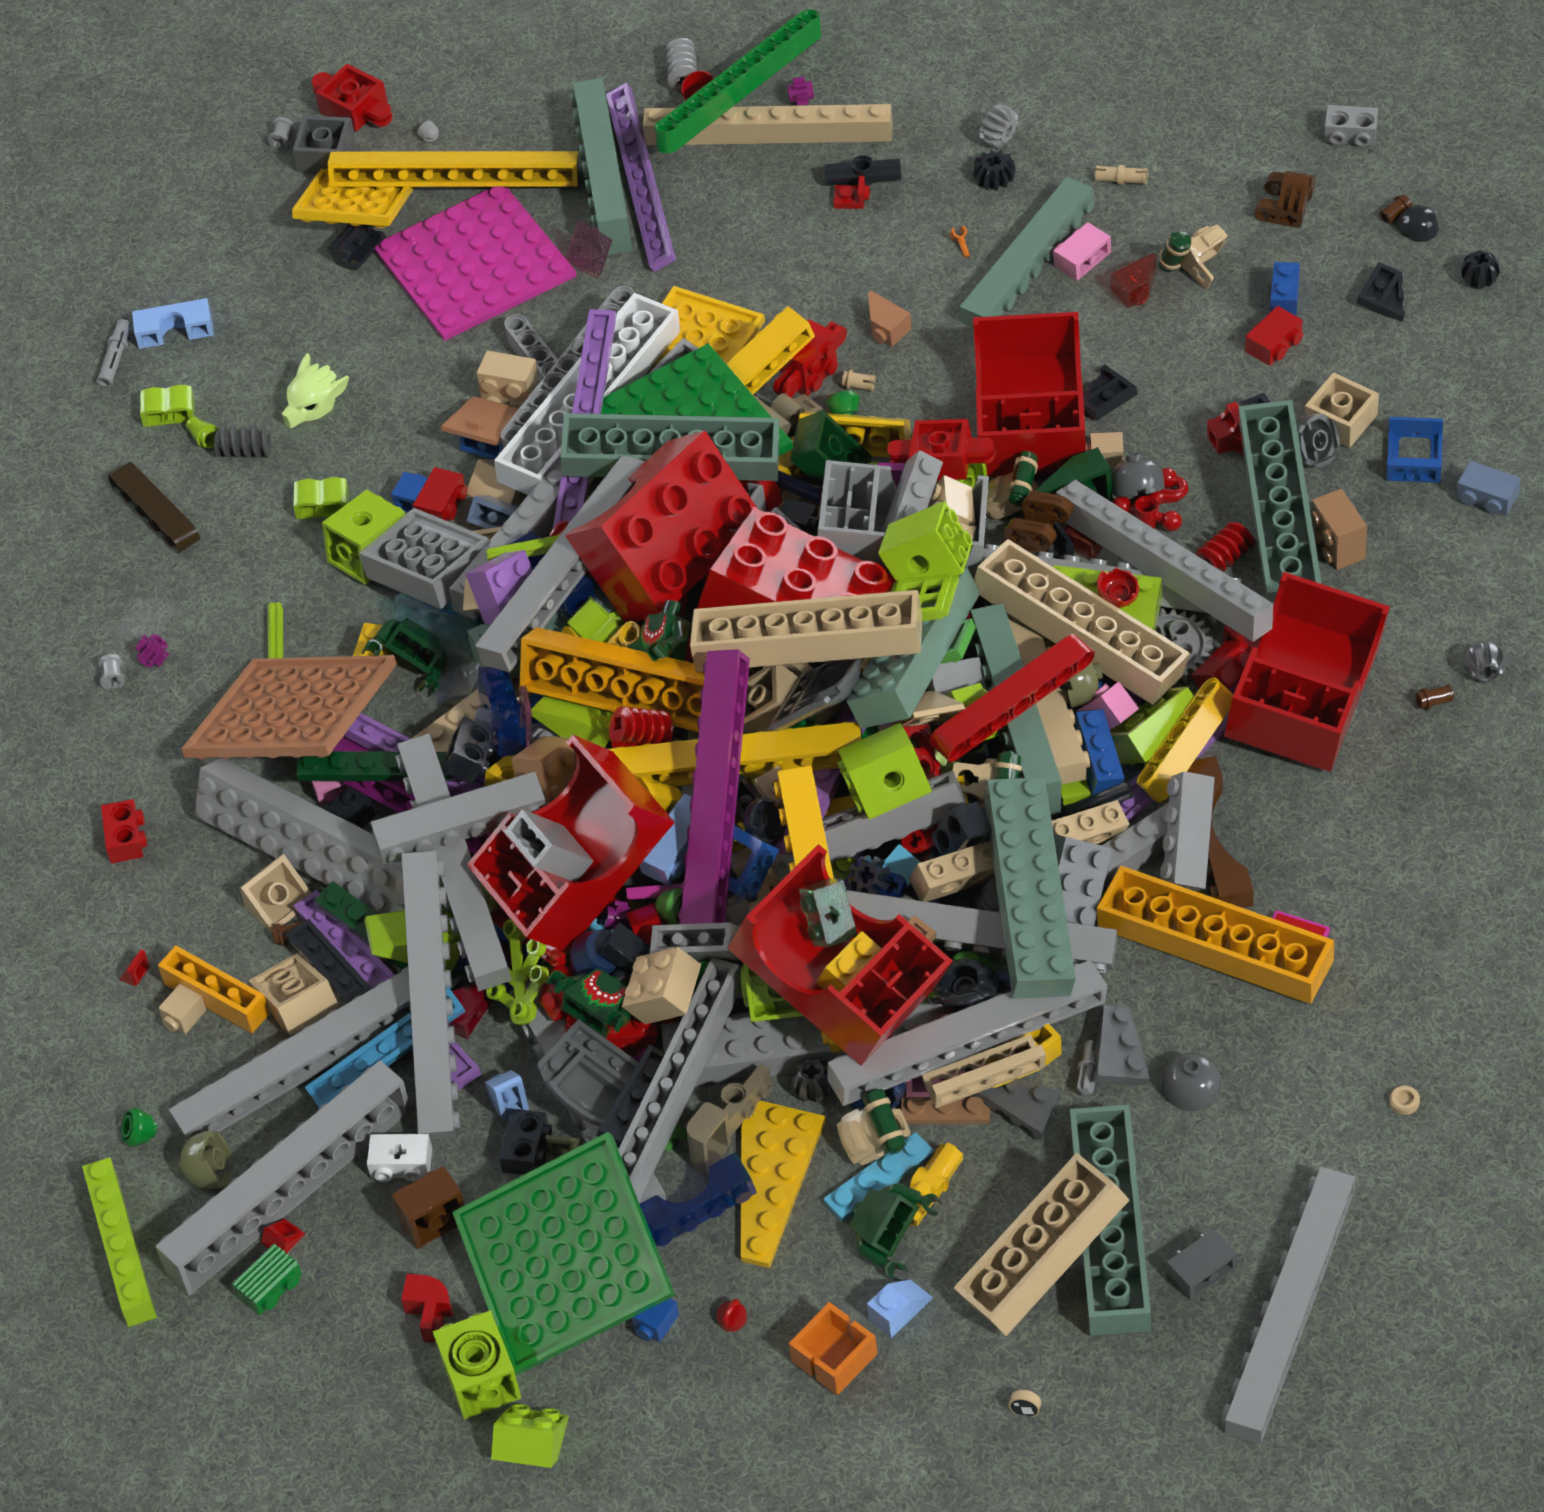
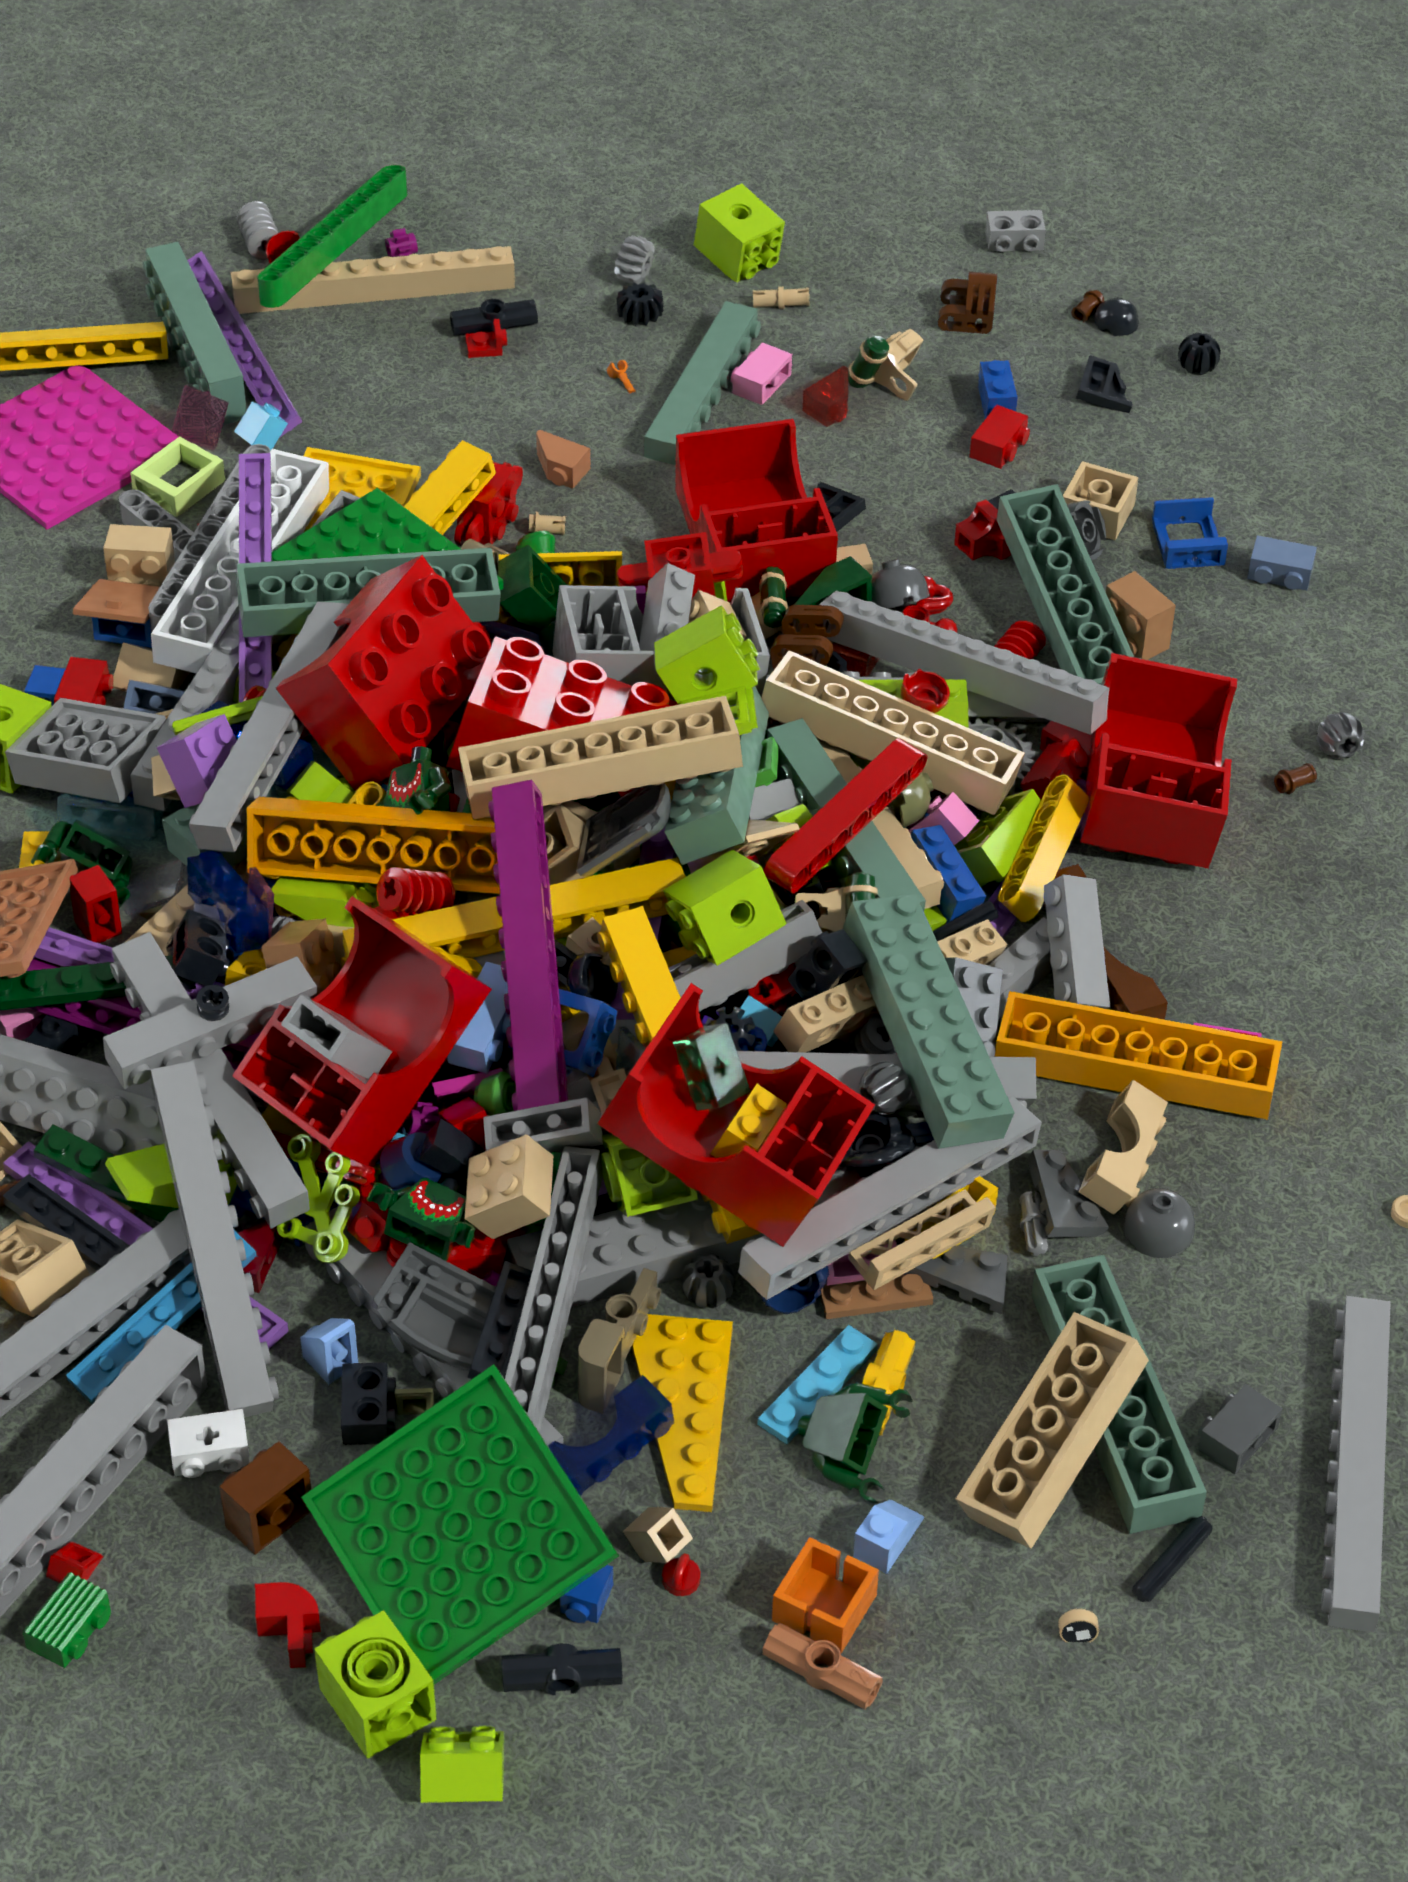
camera: 20 degrees left, 5 degrees down
tan piece [837,1089,911,1165] -> none
none -> red brick [69,865,122,943]
none -> yellowish green window [130,436,225,517]
none -> black bush [196,985,229,1021]
none -> medium azure brick [234,401,288,450]
none -> black piece [501,1643,623,1695]
none -> tan brick [623,1507,693,1563]
none -> lime brick [694,183,785,283]
none -> nougat piece [762,1623,883,1709]
none -> dark grey piece [859,1062,912,1115]
none -> tan arch [1079,1080,1168,1215]
none -> black axle [1132,1516,1213,1602]

